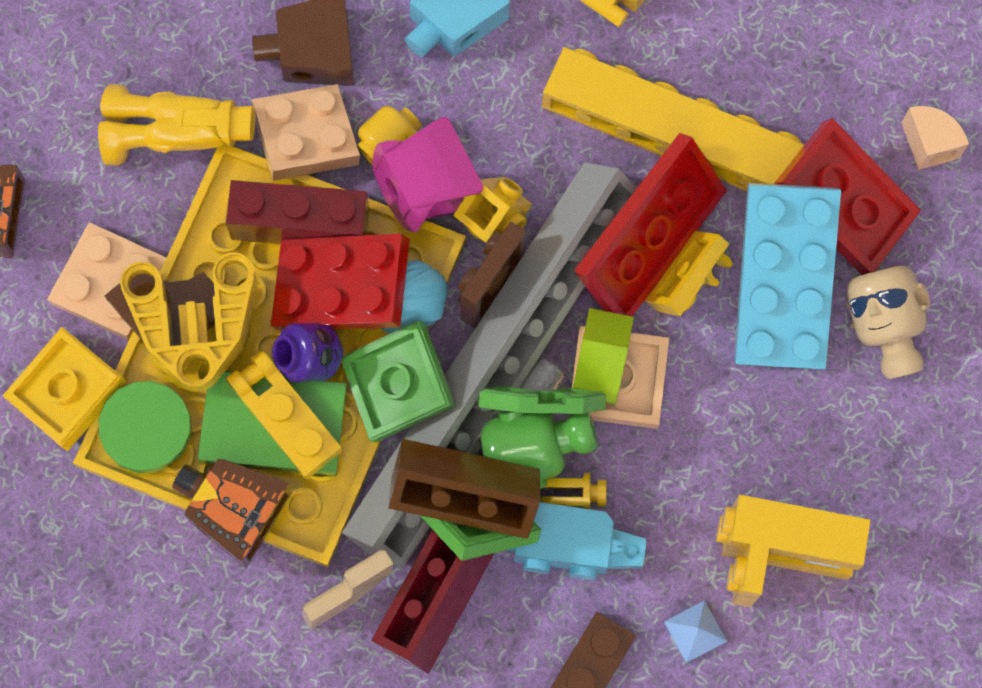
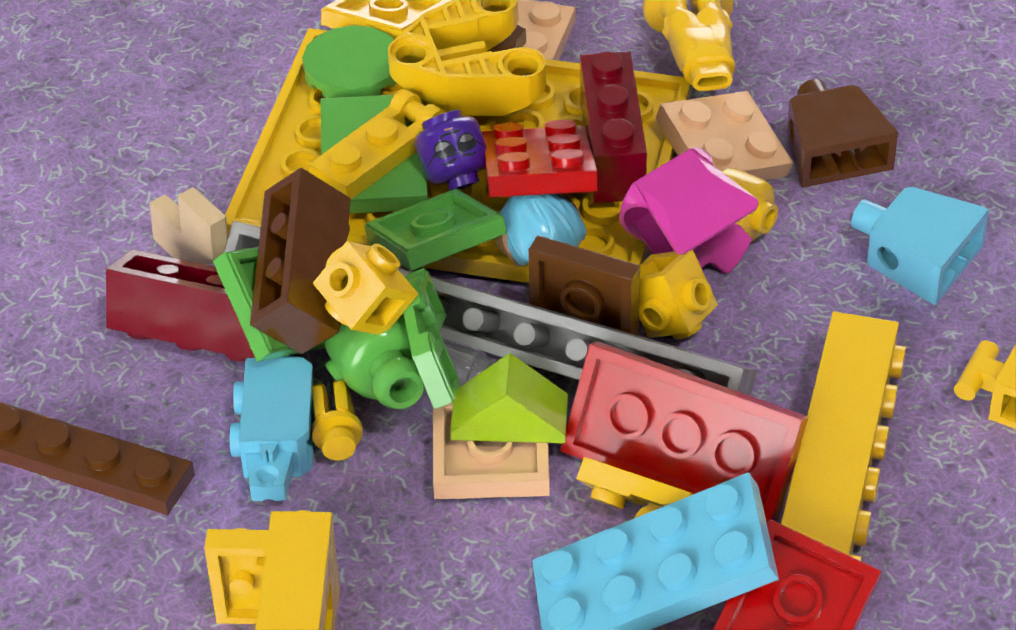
camera: 85 degrees right, 30 degrees down
torso [172,458,292,568] -> none
light blue slope [664,600,727,663] -> none
none -> yellow brick [313,241,418,335]

